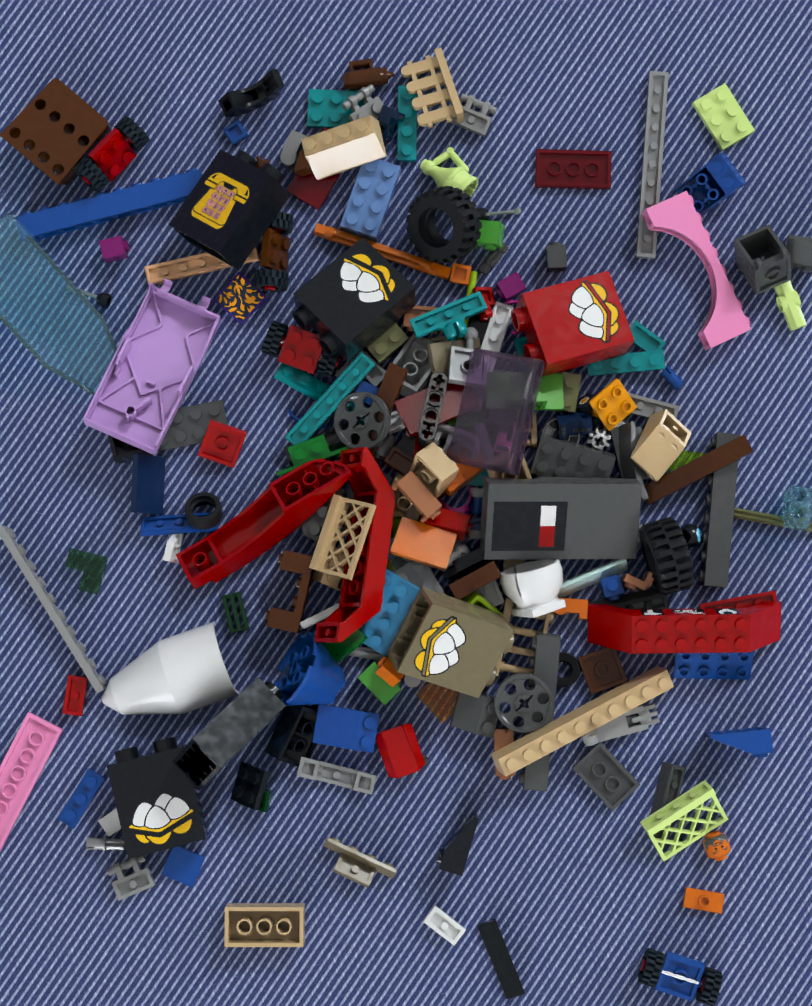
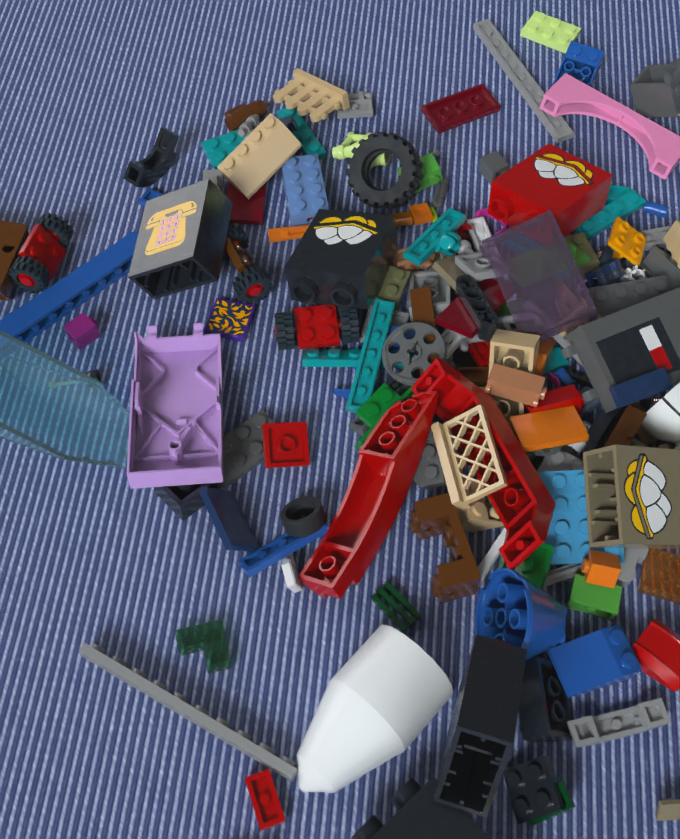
camera: 30 degrees left, 25 degrees down
light nougat tile [144,246,260,285] -> none
reddish brown slope [294,150,313,177] -> none
magenta brick [495,272,526,303] -> none
none -> dark blue tile [609,367,673,409]

